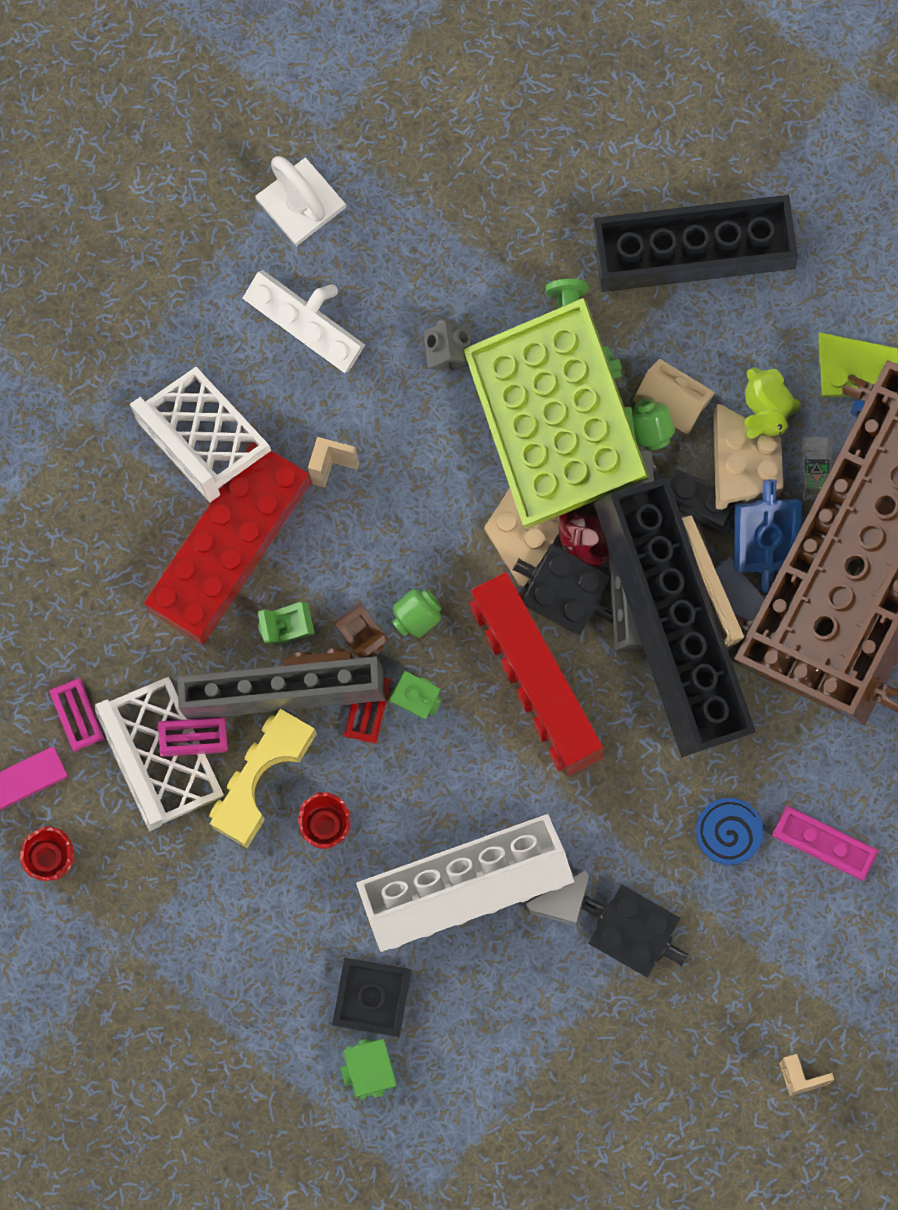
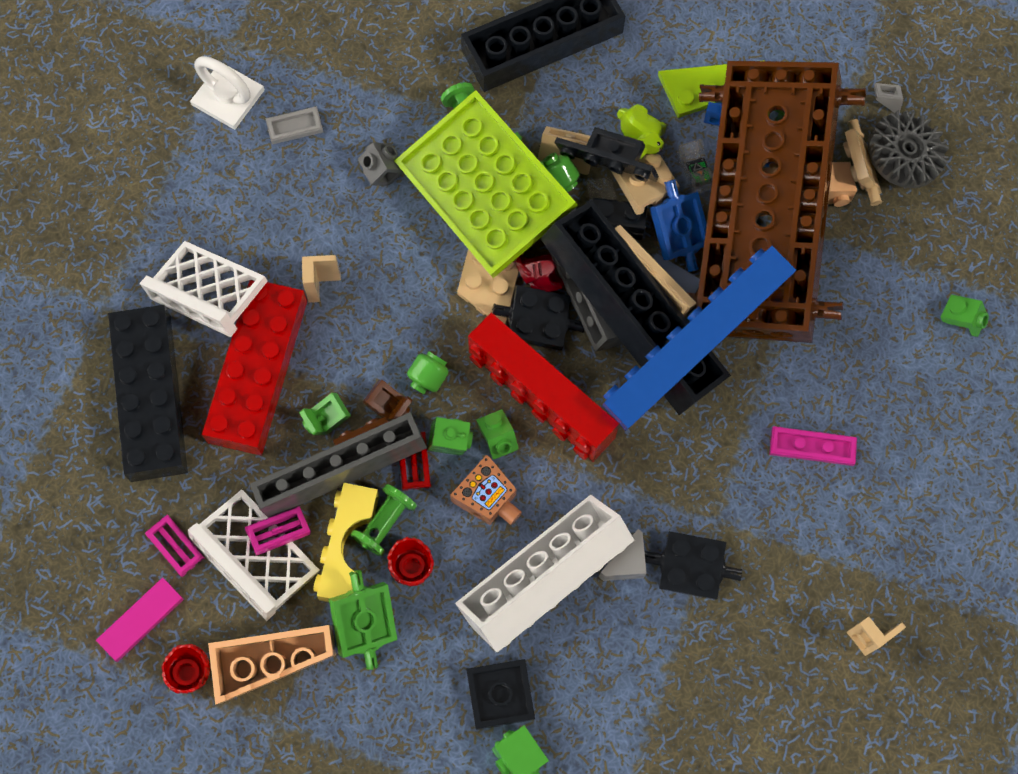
camera: 30 degrees left, 5 degrees down
white plate [243,270,365,373] -> none
blue tile [695,798,763,866] -> none
none -> black brick [108,305,188,482]
none -> light nougat wedge [208,625,336,705]
none -> light grey tile [265,106,323,145]
none -> bright green plate [329,570,397,670]
none -> bright green hose [350,484,417,557]
none -> nougat torso [450,455,522,525]
none -> bright green bracket [476,409,518,459]
none -> black bracket [554,127,659,182]
none -> blue brick [602,246,796,431]

